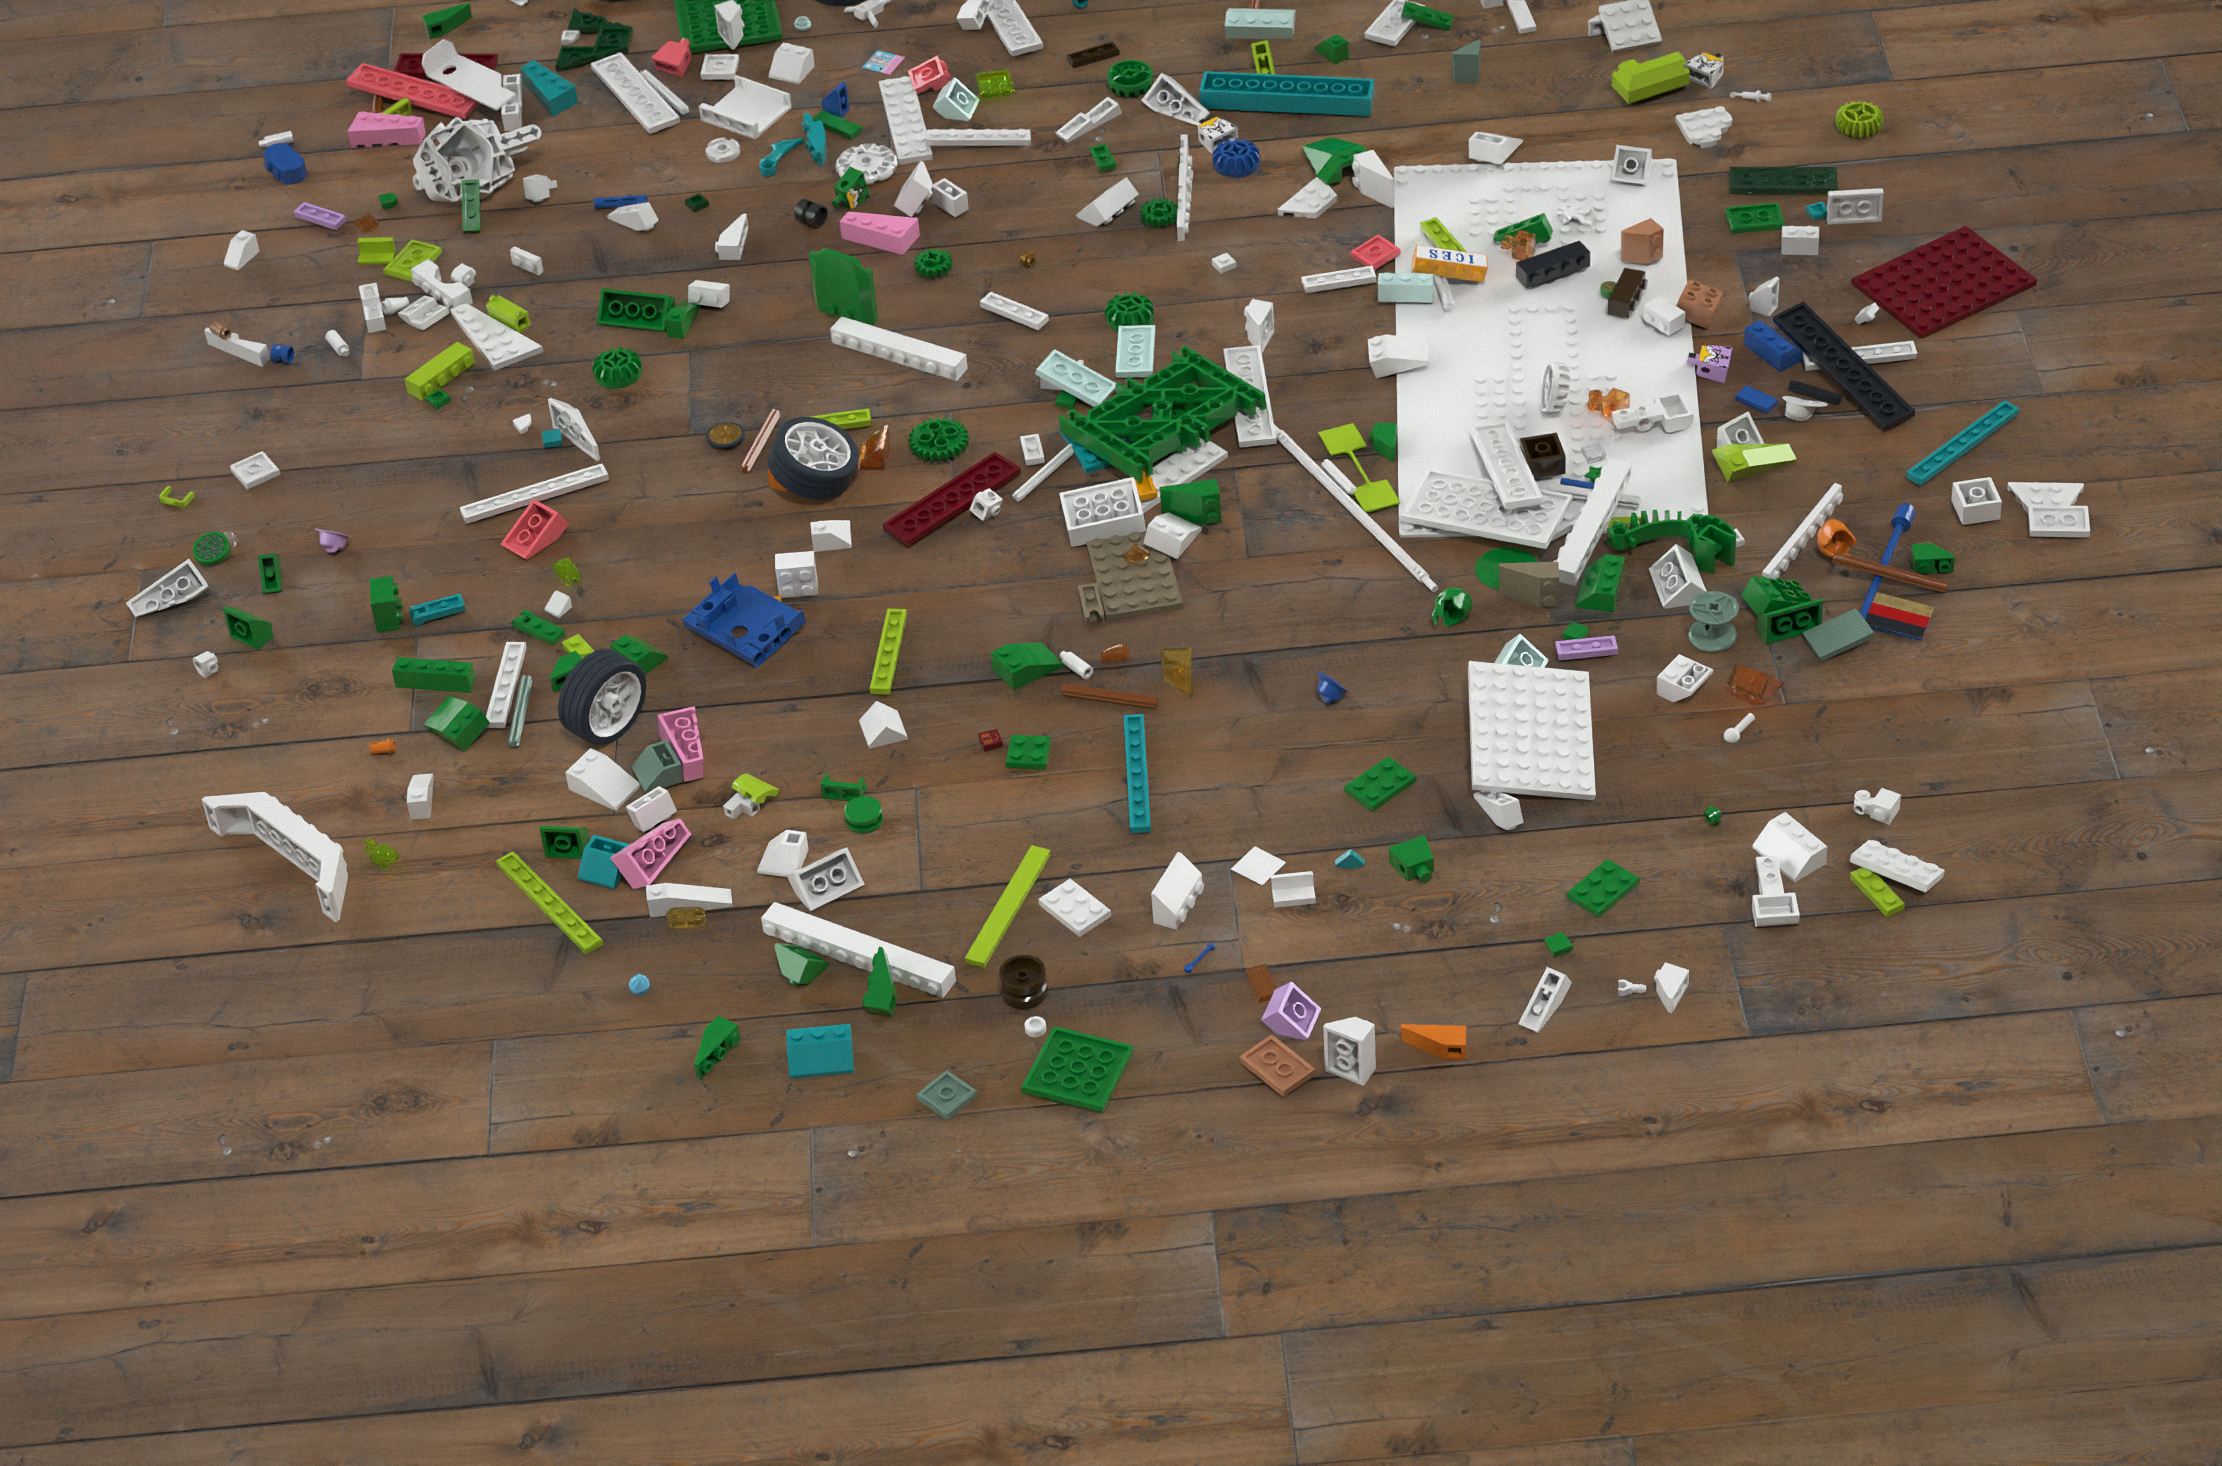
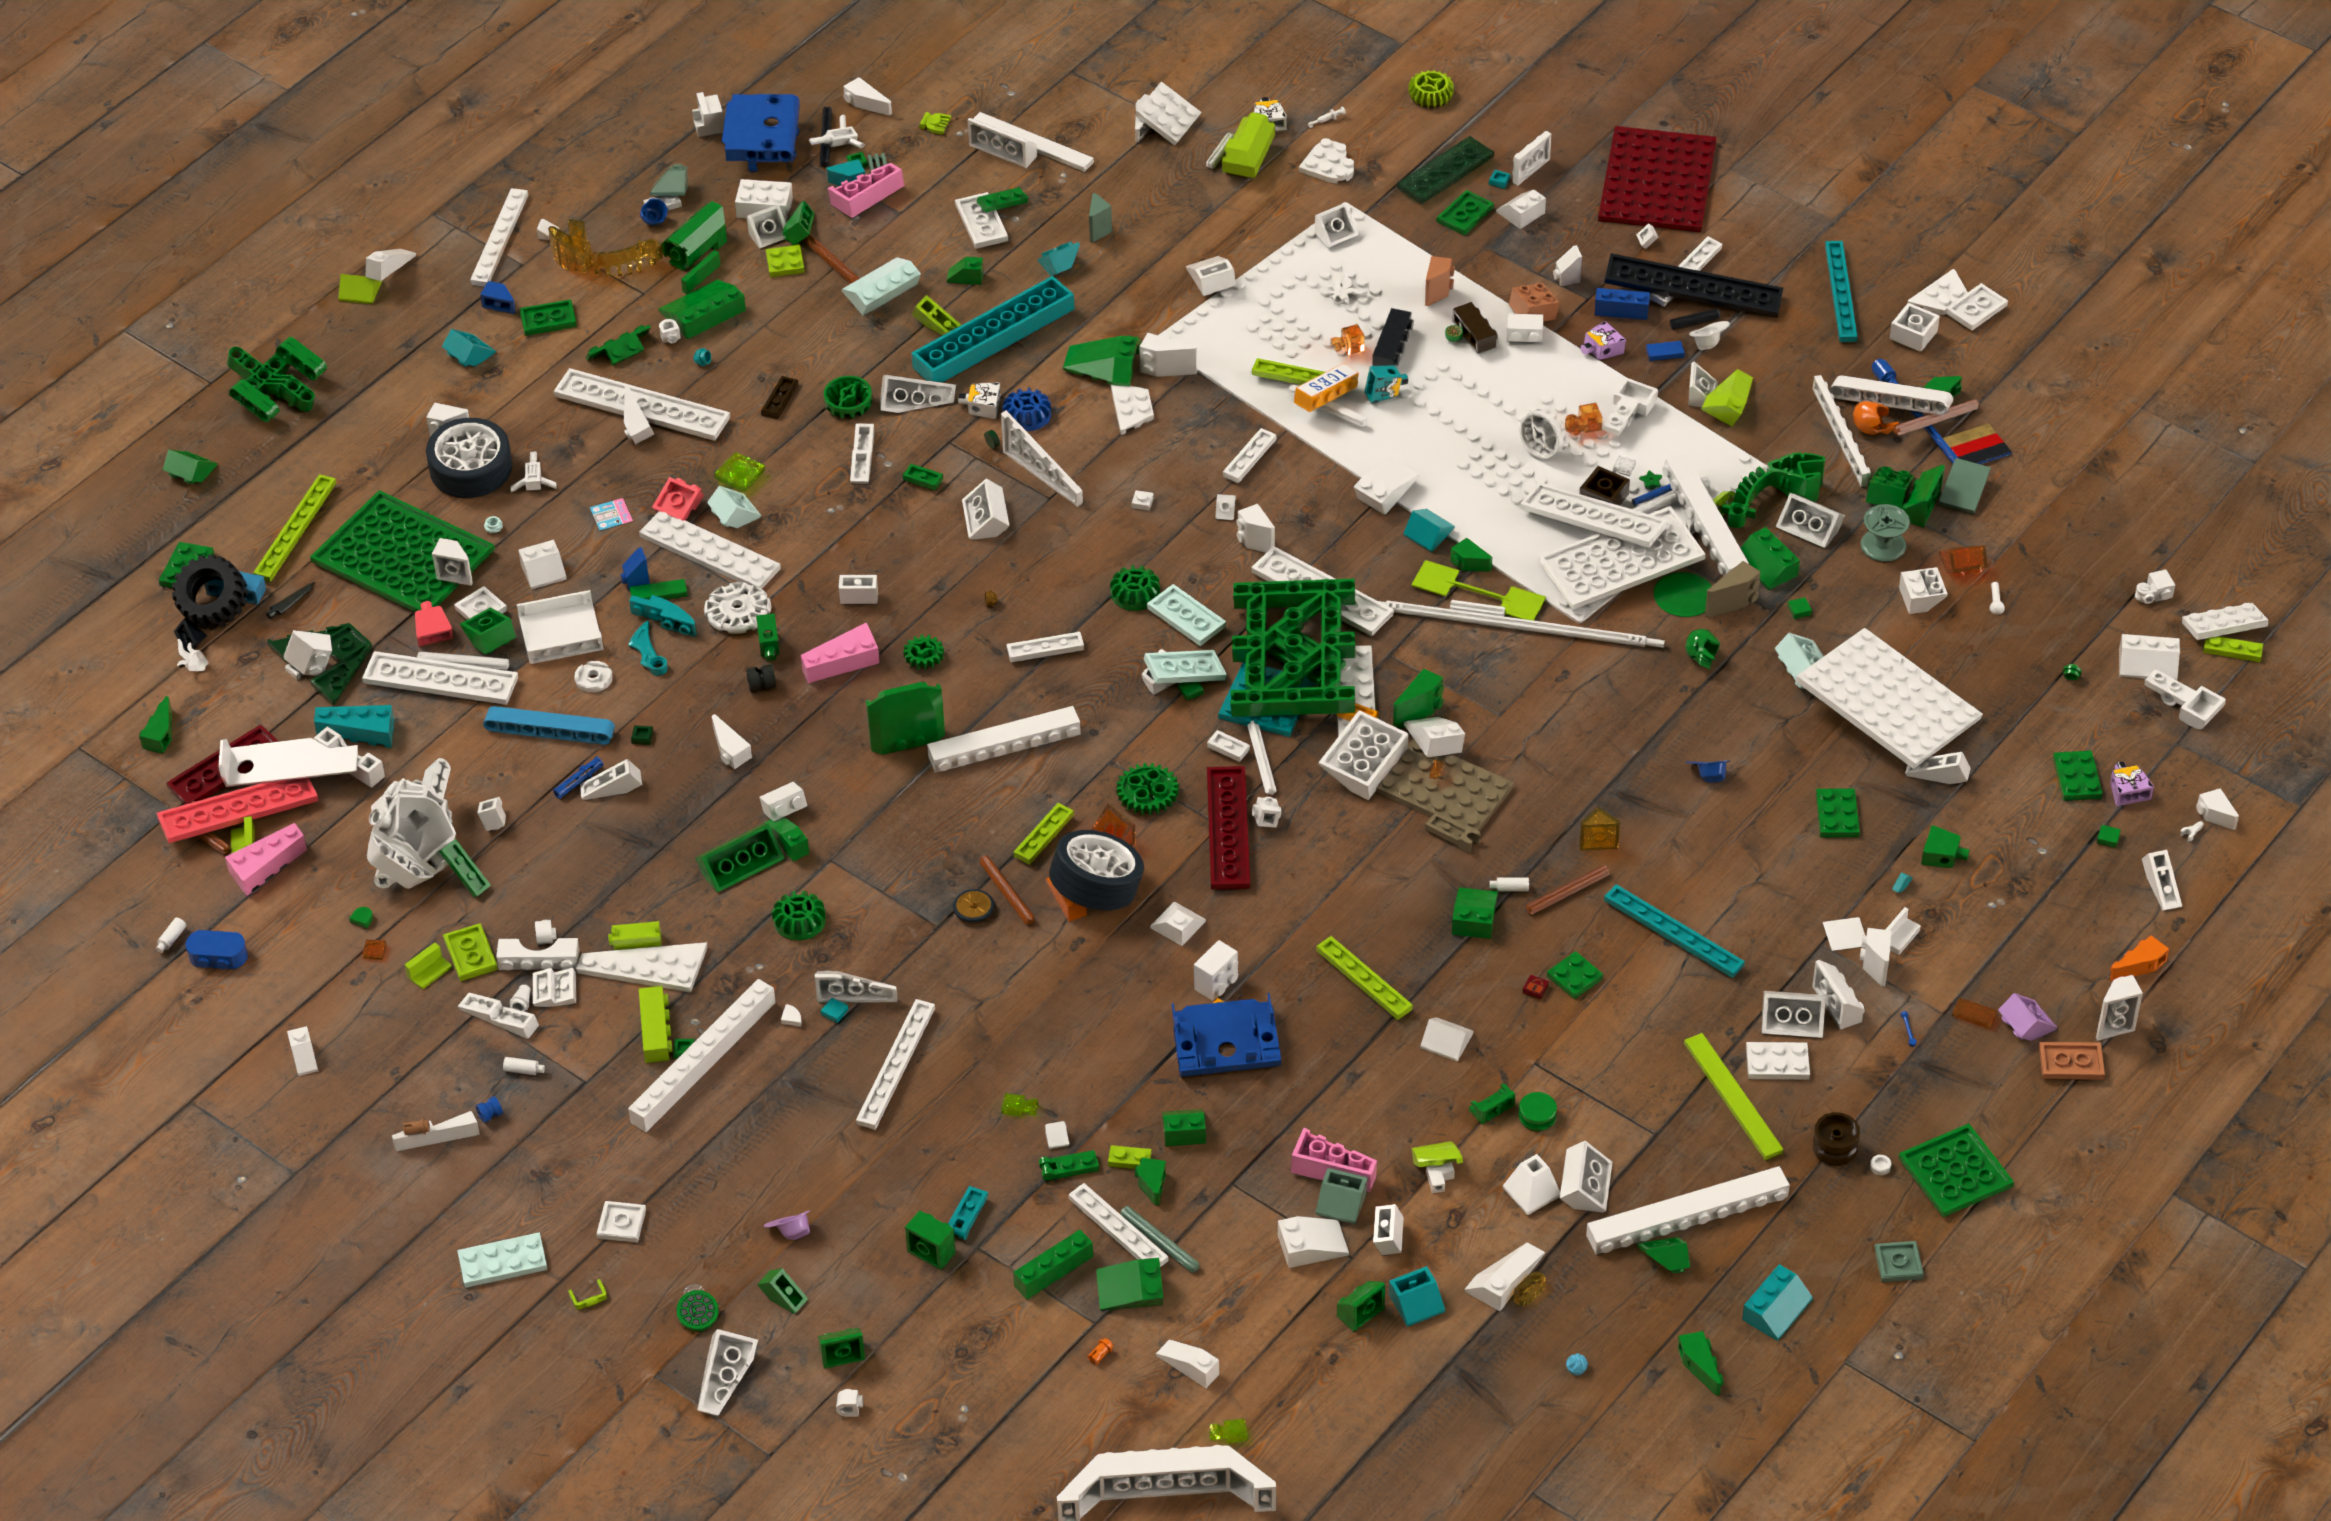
camera: 50 degrees left, 5 degrees up
lavender plate [294,202,347,230] -> none
lime tile [496,851,603,955] -> none
coral slope [501,499,569,560] -> none
white plate [510,246,543,275] -> none
black wheel [558,649,646,745] -> none
bright pink wedge [610,818,691,889] -> none
green slope [862,947,897,1017] -> none
white slope [894,161,933,217] -> none
white plate [927,129,1031,146] -> none
clear orange cone [1100,642,1130,662] -> none
green gear [1140,198,1178,228] -> none
coral tile [1351,234,1401,270] -> none
light aqua brick [1378,273,1434,303] -> none
green slope [1493,213,1553,245] -> none
lavender plate [1555,635,1618,661] -> none
none -> white slope [284,630,332,676]
none -> light aqua plate [457,1232,548,1288]
none -> green slope [460,607,516,654]
none -> dark azure beam [483,706,615,745]
none -> white brick [628,979,776,1132]
none -> teal slope [1037,241,1080,276]
none -> white bracket [1215,494,1236,520]
none -> teal torso [1364,366,1408,404]
none -> teal slope [1403,508,1455,553]
none -> white slope [1762,991,1826,1038]
none -> white beam [1829,376,1953,415]
none -> white slope [1860,928,1892,987]
none -> lavender torso [2110,762,2154,806]

